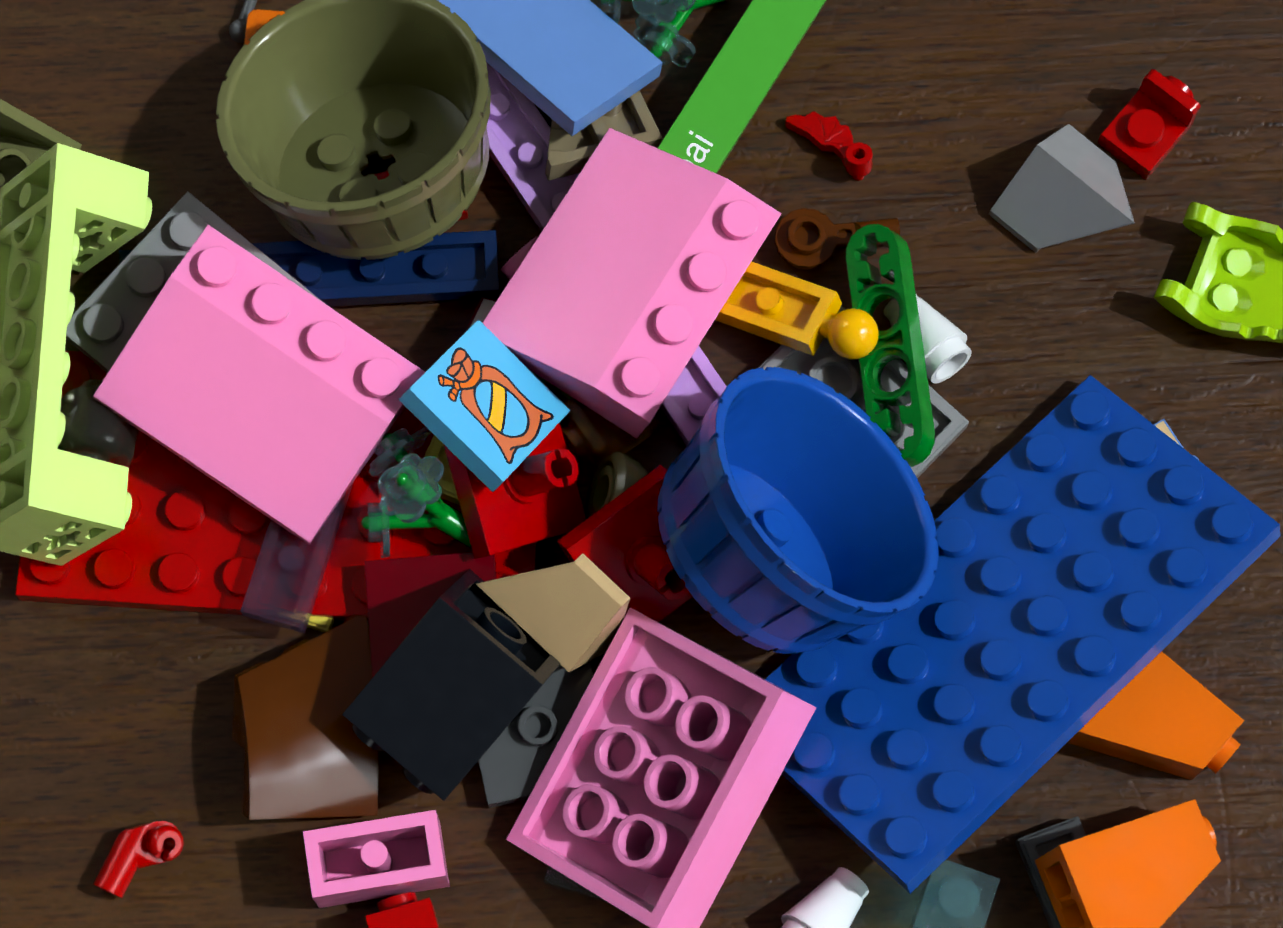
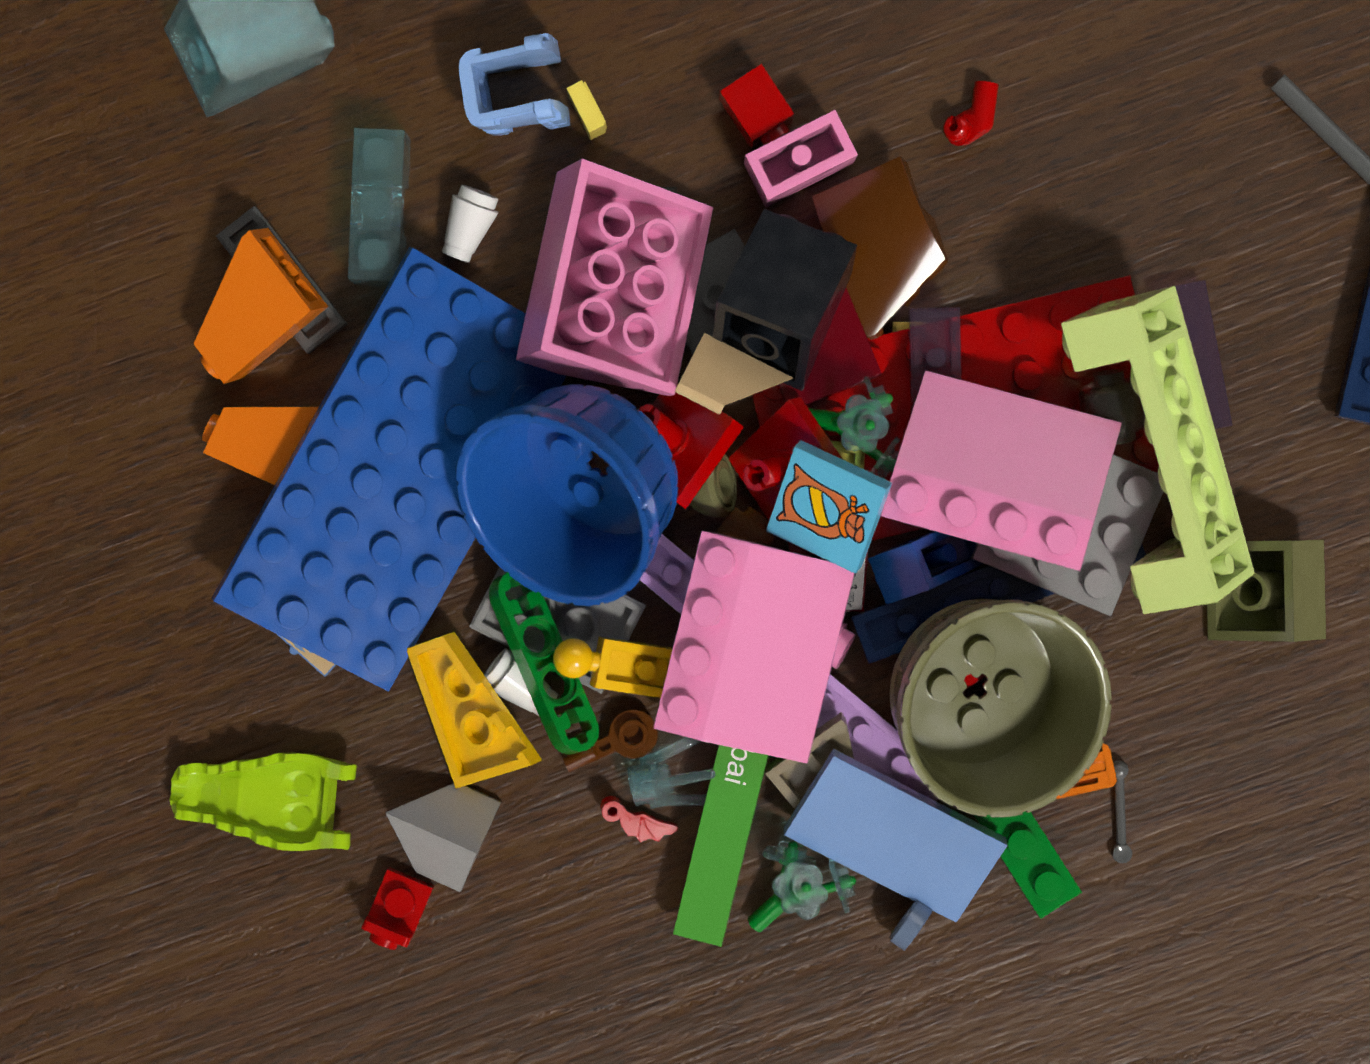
camera: 160 degrees right, 15 degrees up
none -> yellow wing [407,632,542,788]
none -> clear light blue plant [627,737,716,809]
none -> blue slope [868,531,983,605]

